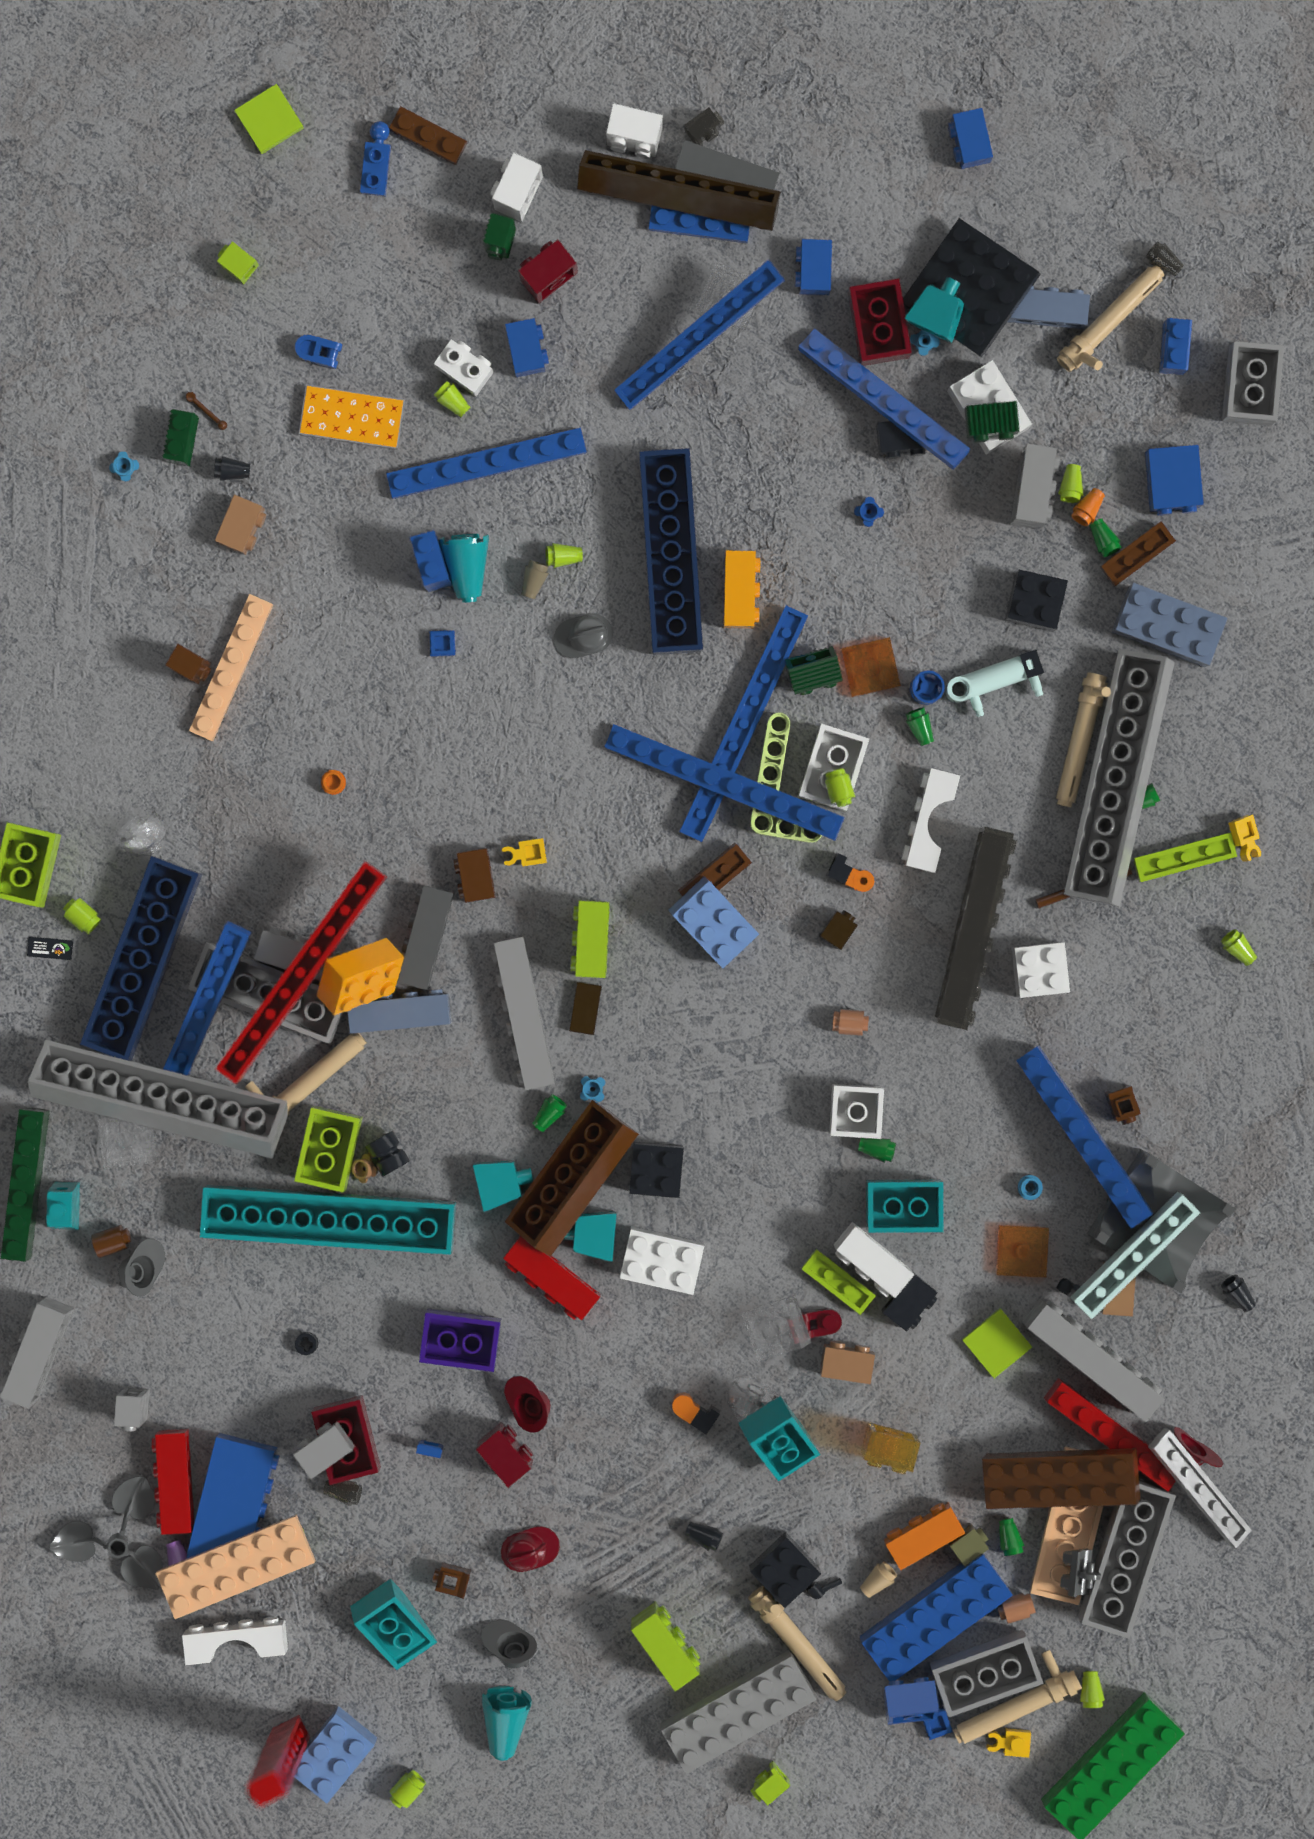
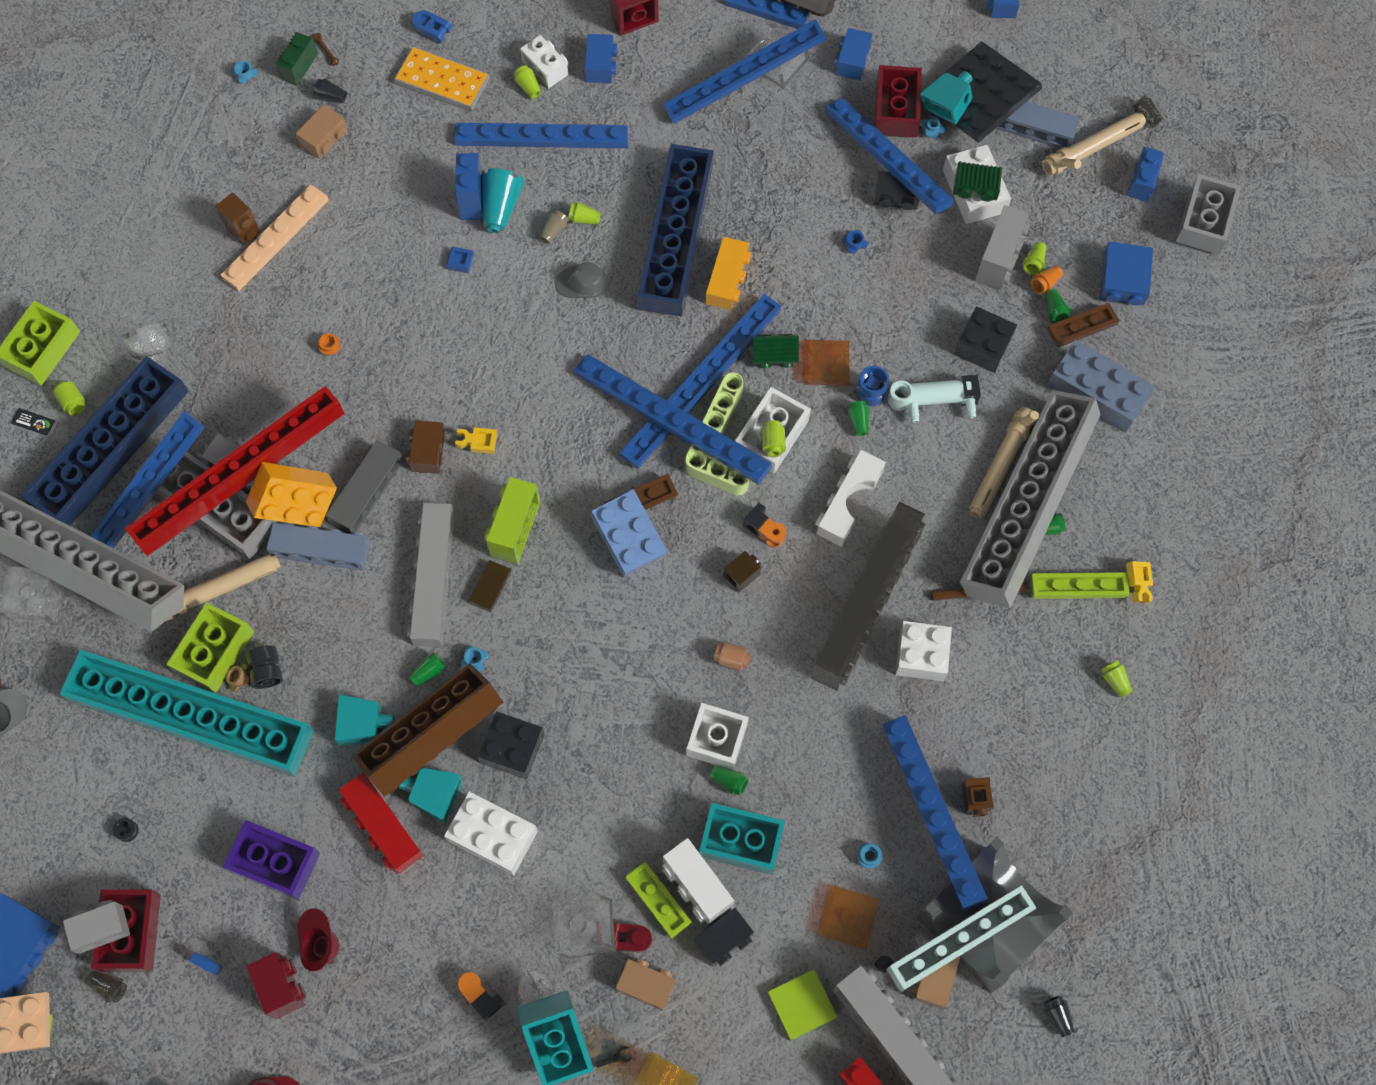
camera: 15 degrees right, 20 degrees down
none -> black hand [595,1046,632,1068]

